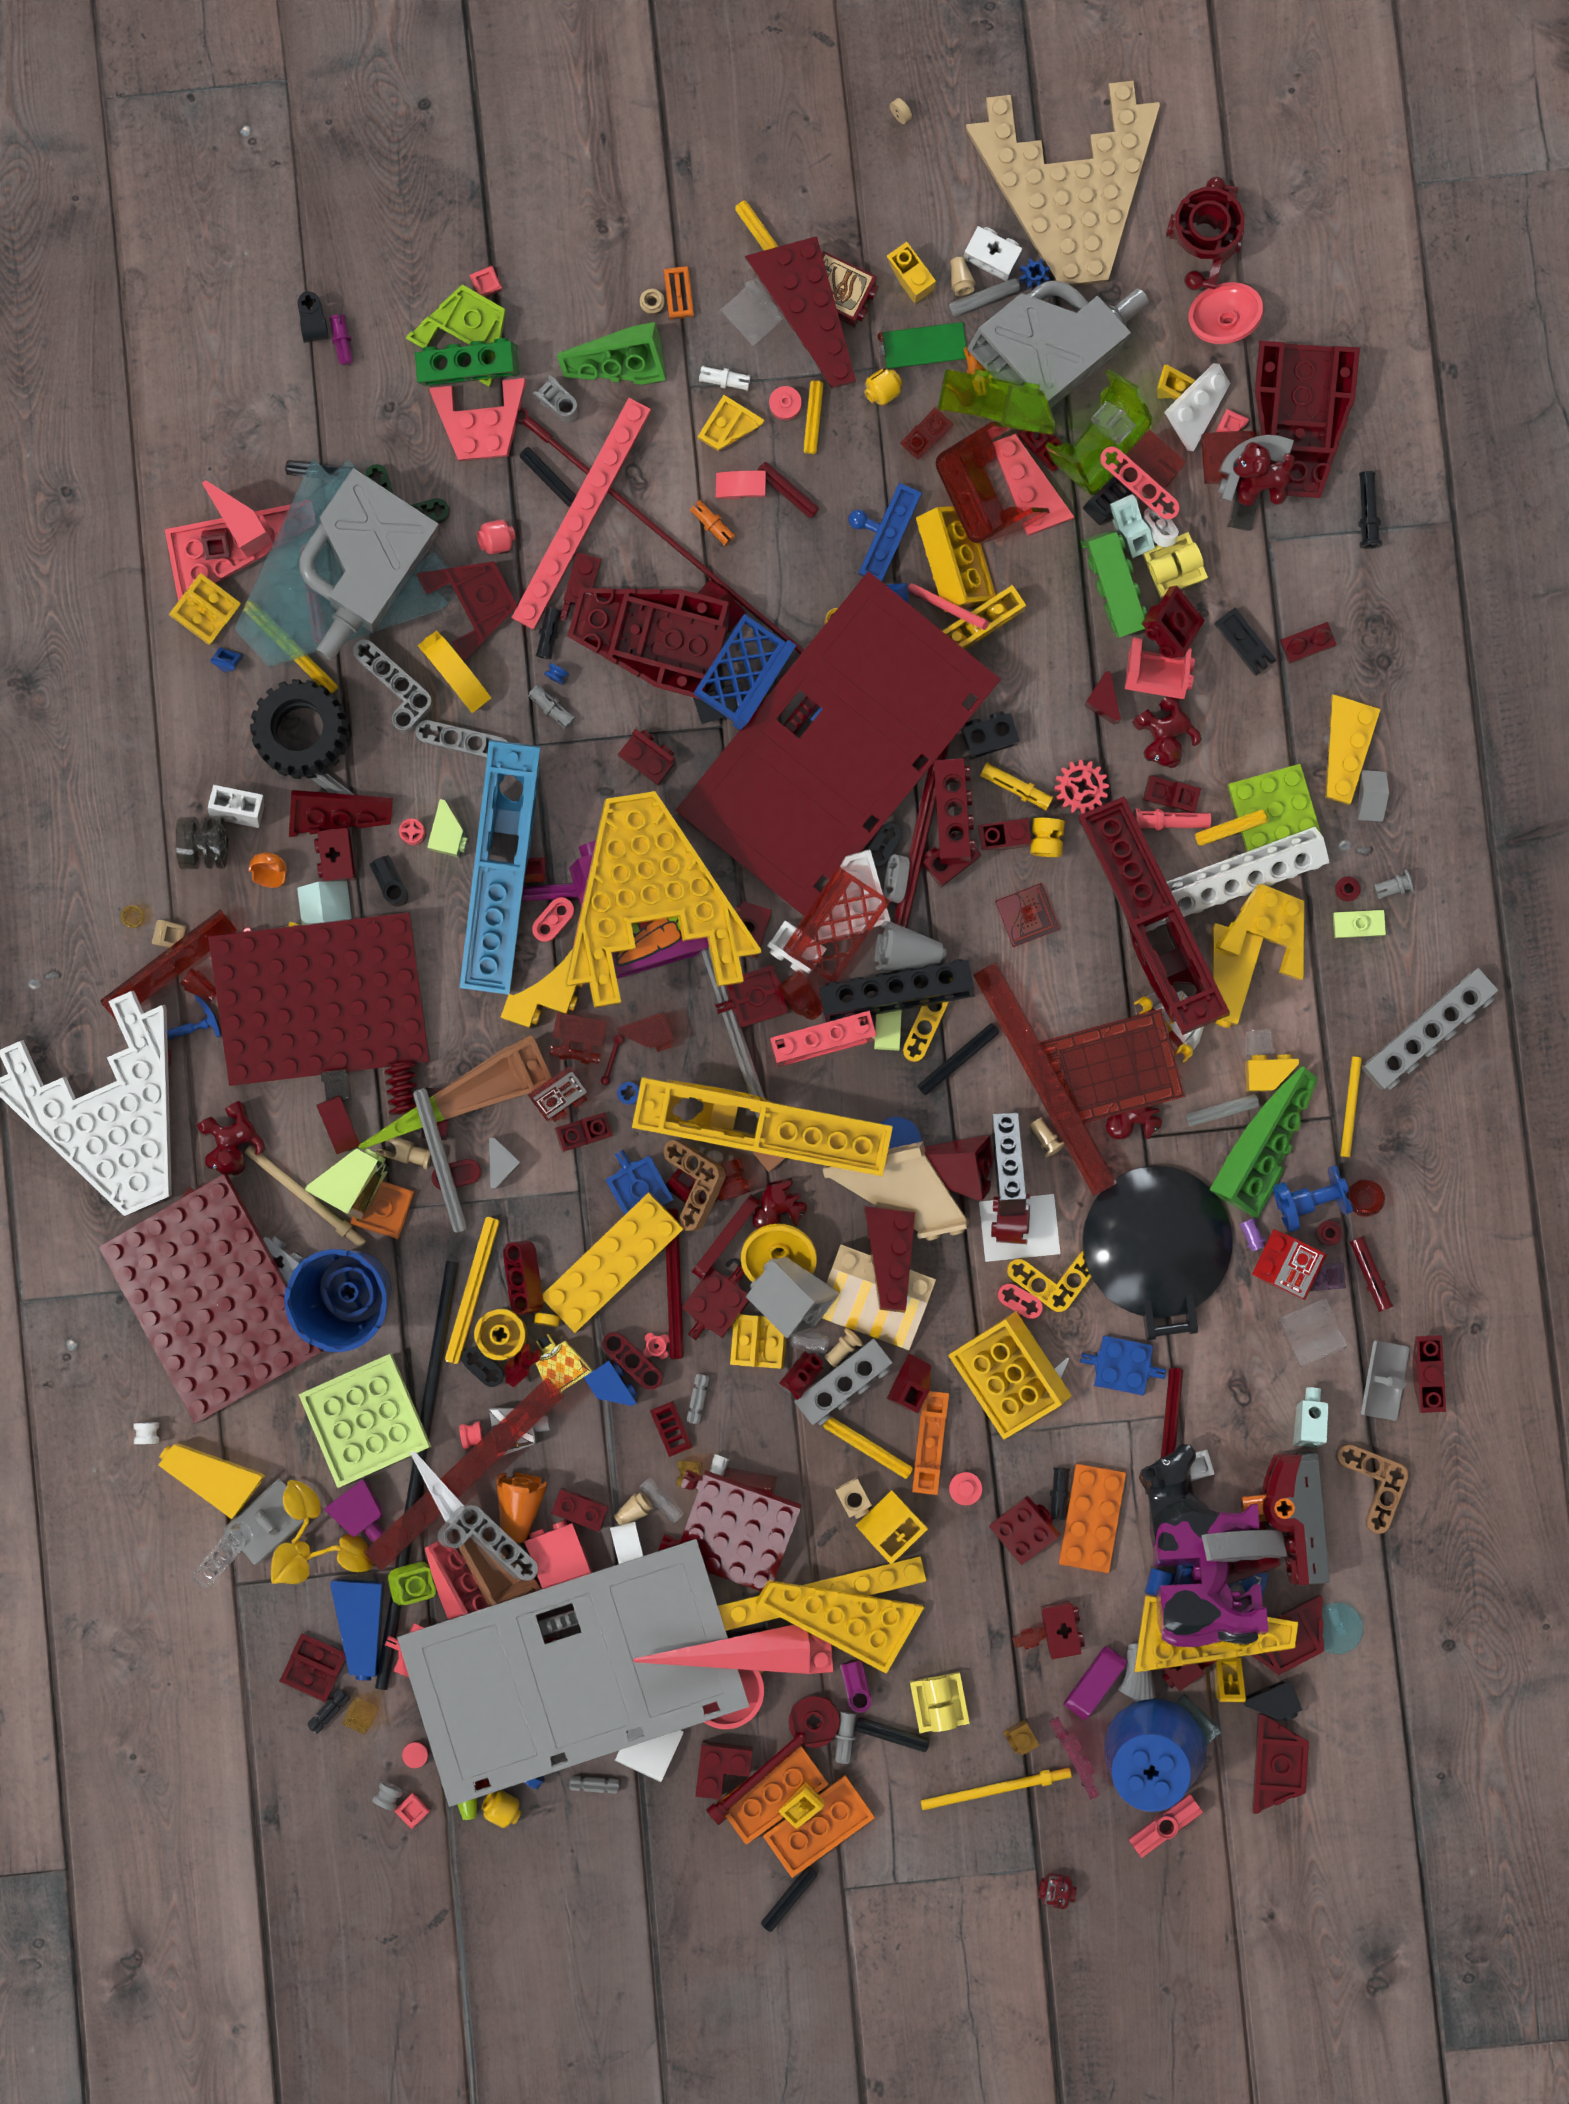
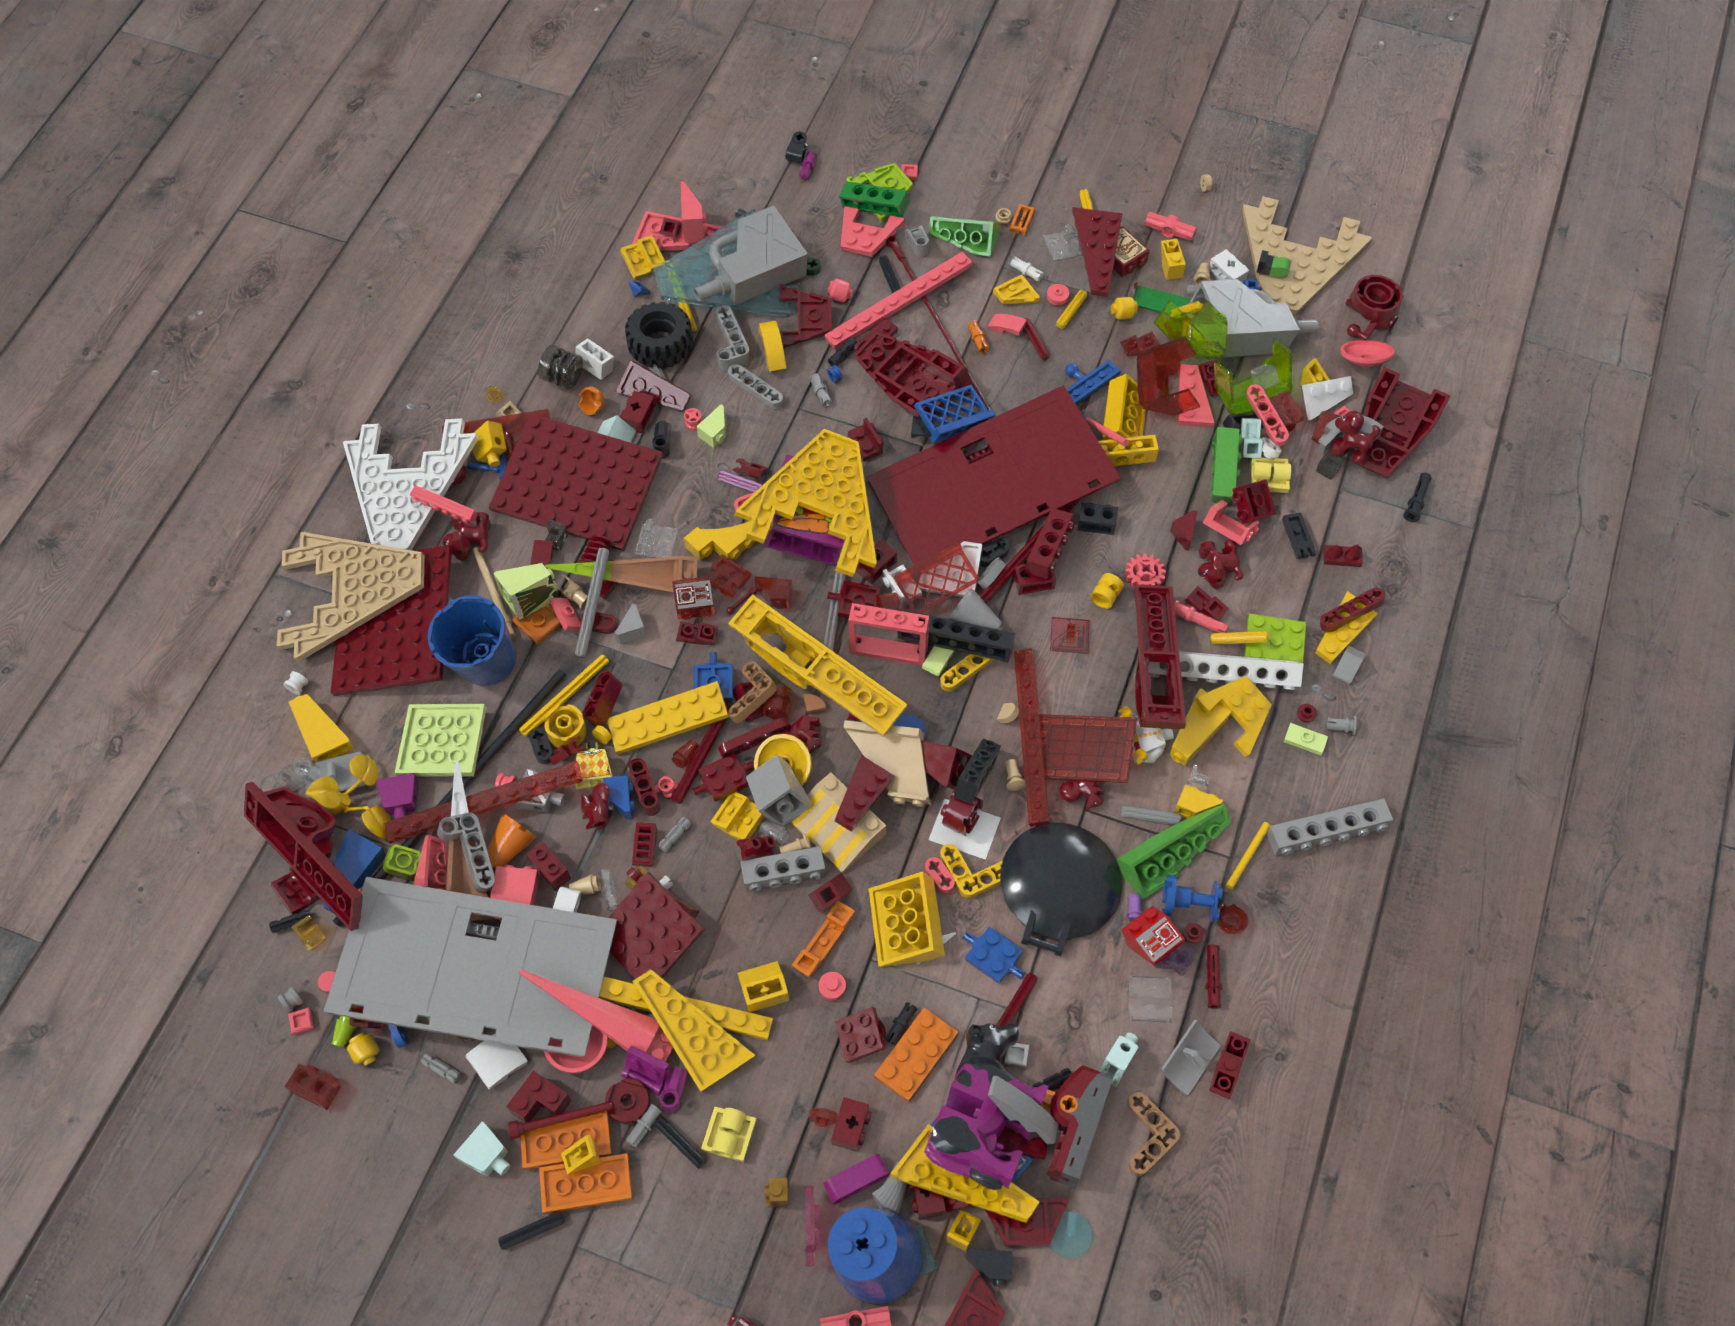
camera: 25 degrees right, 25 degrees down
dark azure piece [459,740,541,995] -> none
yellow axle [823,1417,913,1479] -> none
tan brick [835,1477,872,1519] -> none
black axle [917,1023,999,1095] -> none
yellow bar [920,1768,1072,1810] -> none
dark red slope [978,818,1031,850] -> none
yellow pin [980,762,1054,811] -> none
none -> dark red piece [244,782,363,931]
none -> tan wing [277,532,424,662]
none -> clear red brick [284,1064,341,1110]
none -> coral piece [410,485,478,524]
none -> light aqua torso [454,1122,510,1176]
none -> yellow torso [472,421,506,467]
none -> coral plate [550,597,581,631]
none -> dark red animal [581,782,610,830]
none -> magenta plate [621,1046,669,1095]
none -> clear hinge [635,519,679,558]
none -> clear red cone [672,739,699,768]
none -> tan tile [997,703,1019,723]
none -> black axle [1033,1068,1072,1090]
none -> coral piece [1145,212,1197,241]
none -> yellow axle [1169,301,1204,319]
none -> leg [1256,250,1291,278]
none -> dark red beam [1320,588,1385,632]

